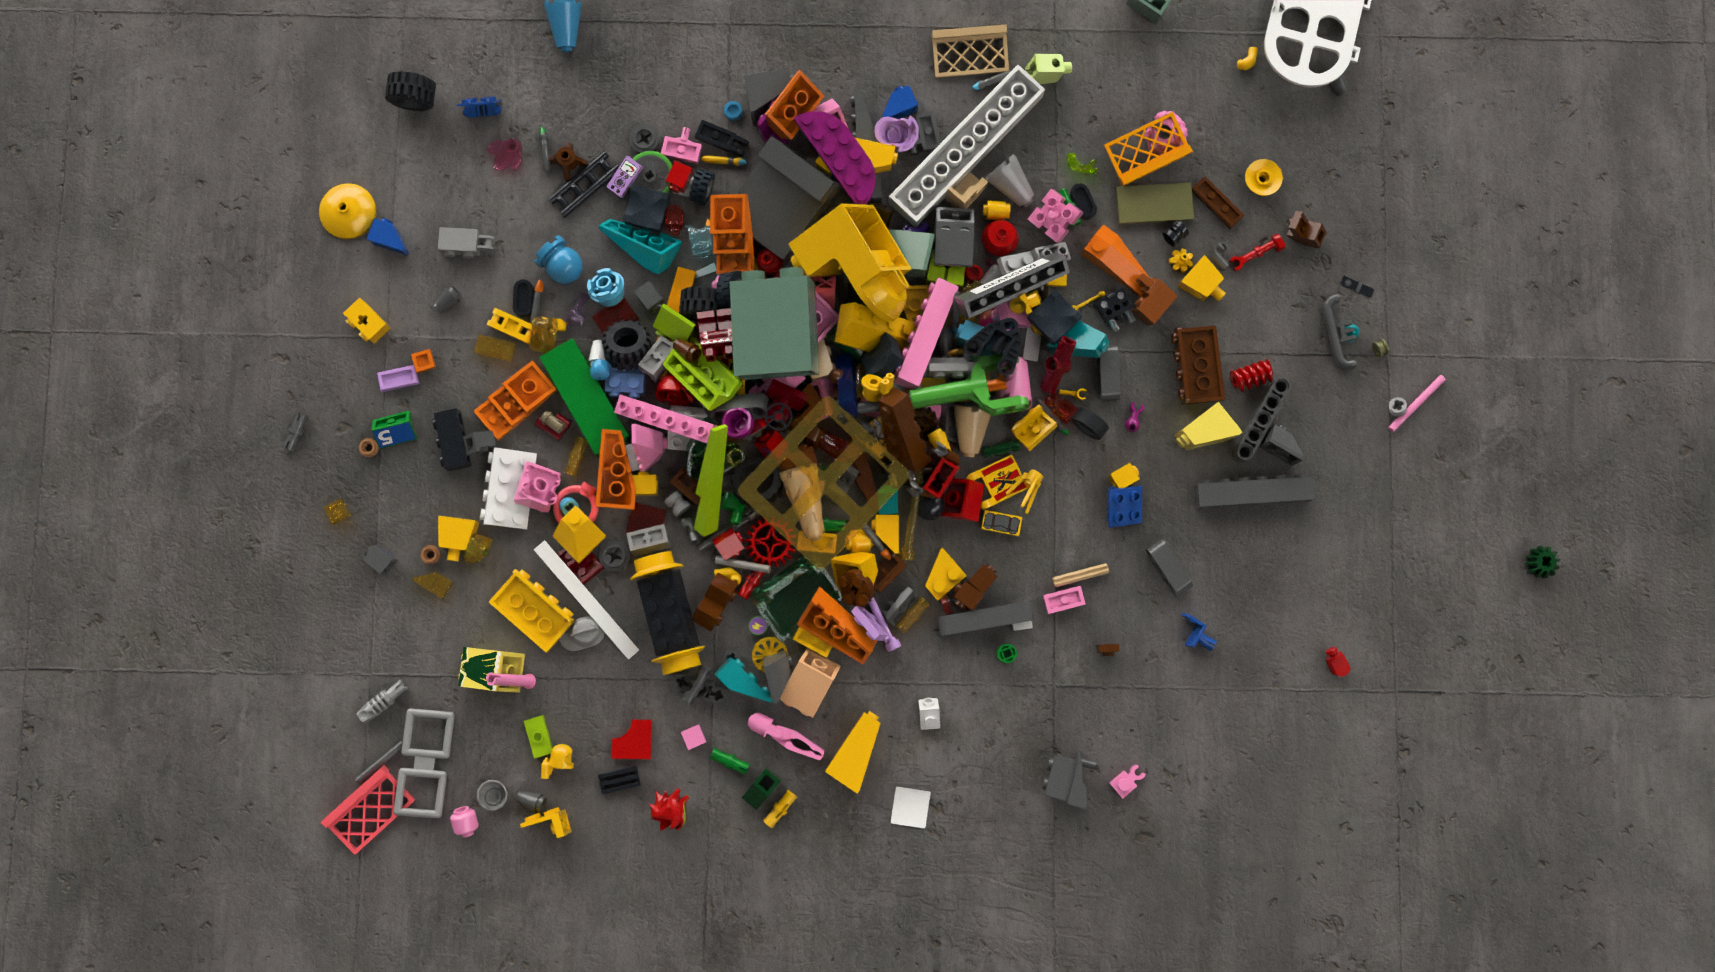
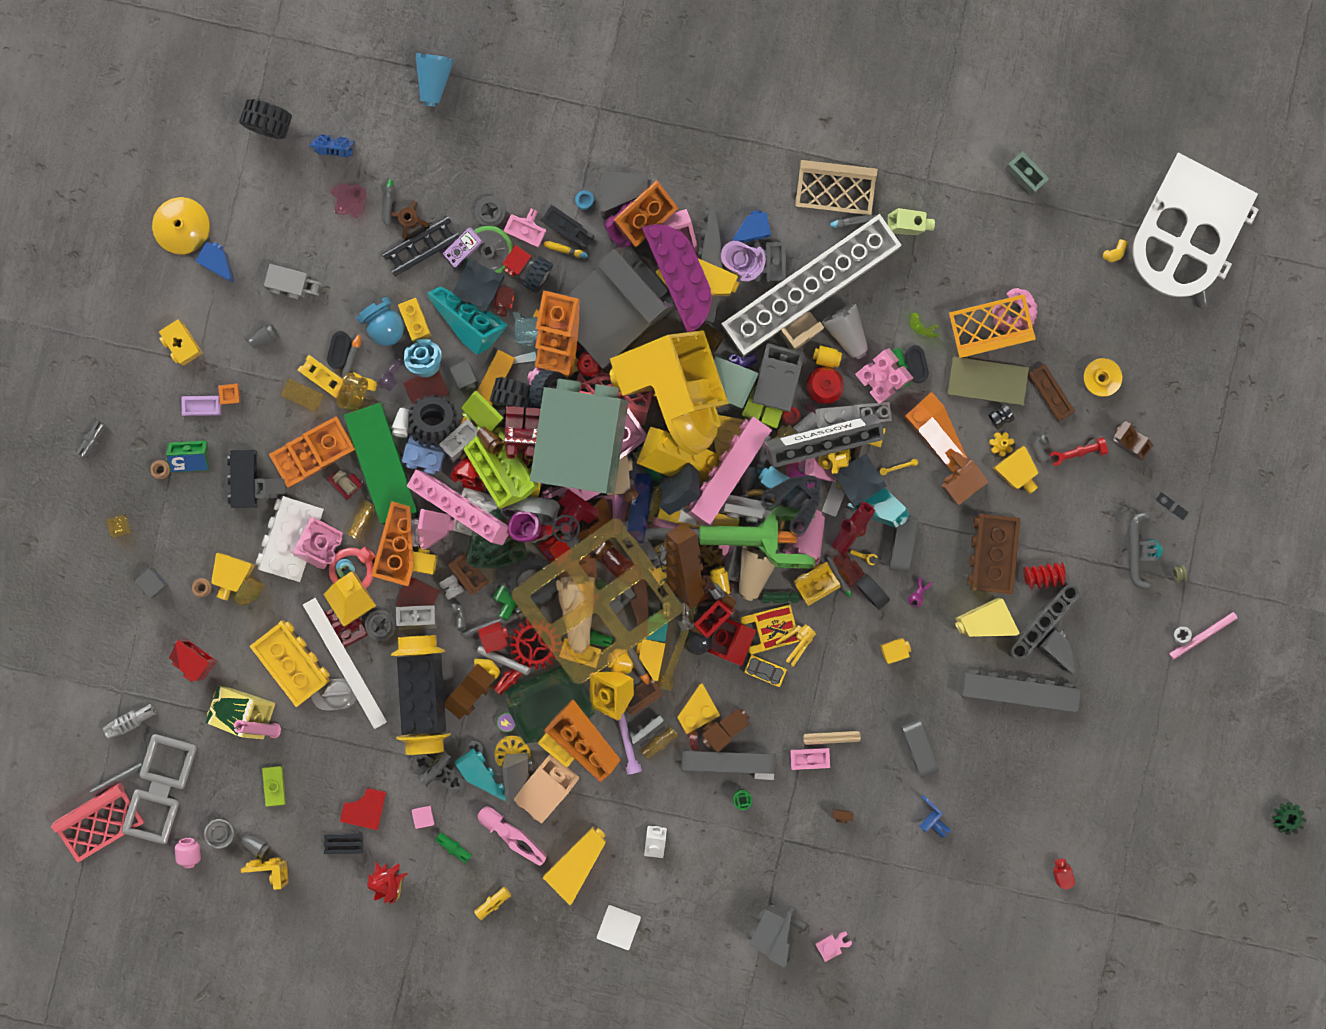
camera: 15 degrees right, 5 degrees up
clear yellow tile [412,572,454,599] -> none
yellow piece [541,744,574,779] -> none
dark azure piece [590,359,610,380] -> none
lime slope [693,424,728,537] -> none
dark green slope [742,767,782,810] -> none
reddish brown plate [838,568,875,607] -> none
lavender plate [851,606,891,643] -> none
yellow piece [861,373,894,402] -> none
black piece [1093,287,1136,332] -> none
blue hinge [1107,485,1142,528] -> none
none -> red slope [169,639,217,682]
none -> yellow brick [398,298,432,343]

